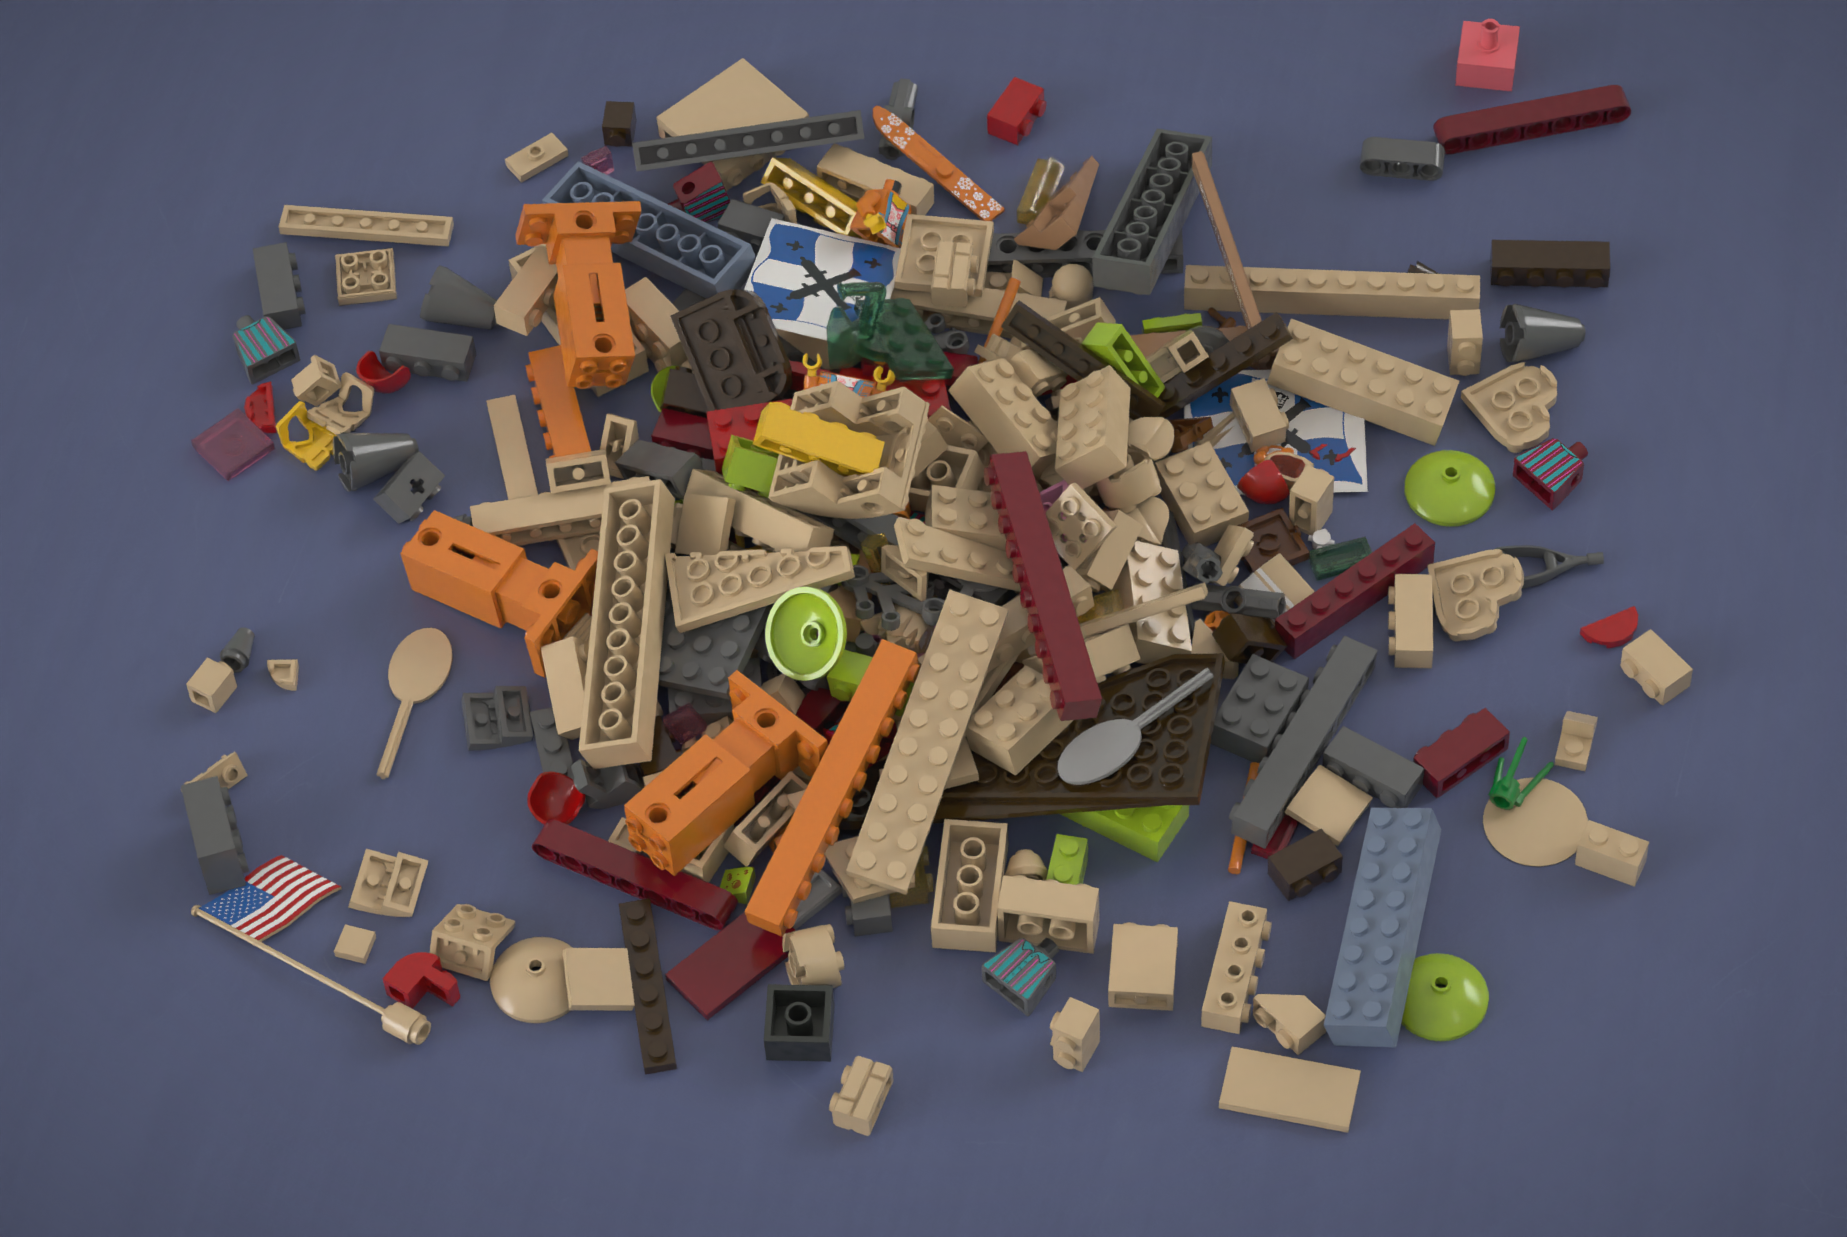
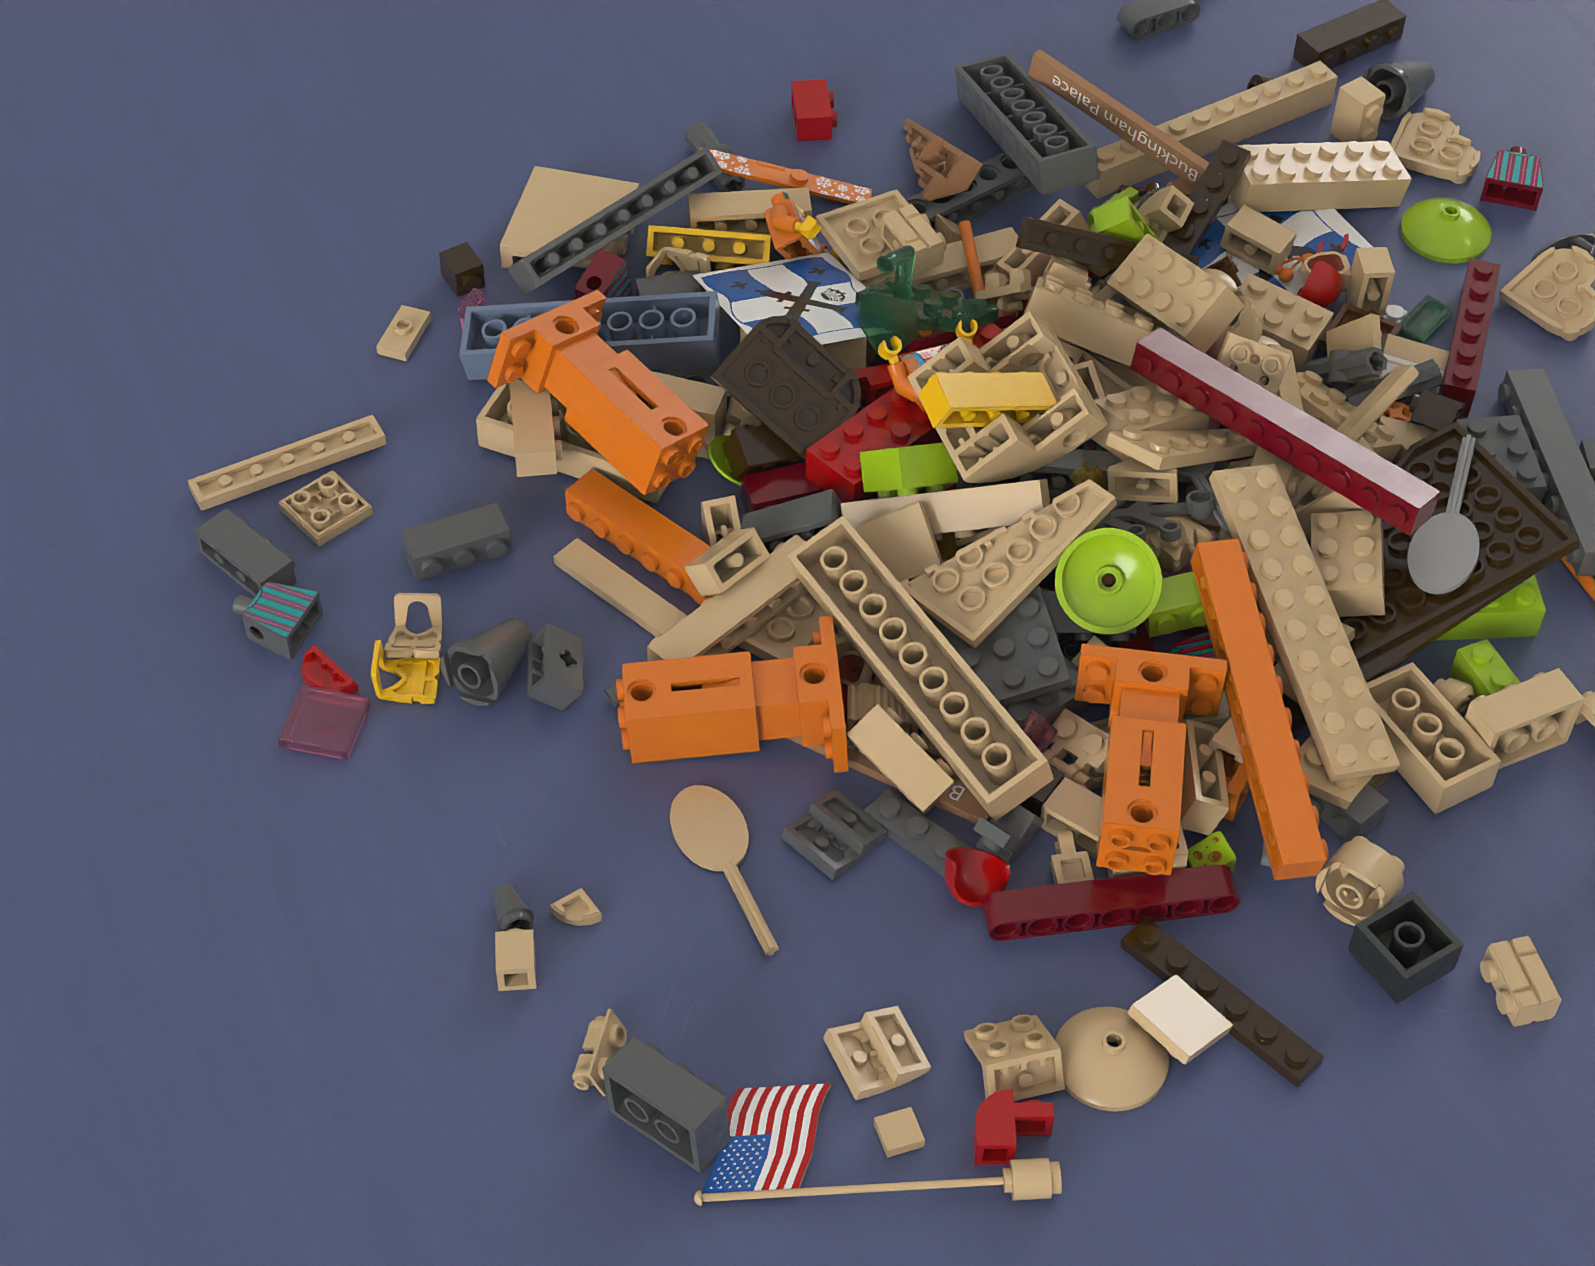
camera: 40 degrees left, 5 degrees down
tan brick [291,355,342,407] -> none
red helmet [356,351,411,394] -> none
dark grey cone [420,265,499,330] -> none
dark red tile [665,912,796,1020] -> none
dark grey torso [982,938,1059,1016] -> none
clear yellow piece [1016,157,1065,225] -> none
tan helmet [1049,264,1094,310] -> none
tan brick [1388,574,1433,668] -> none

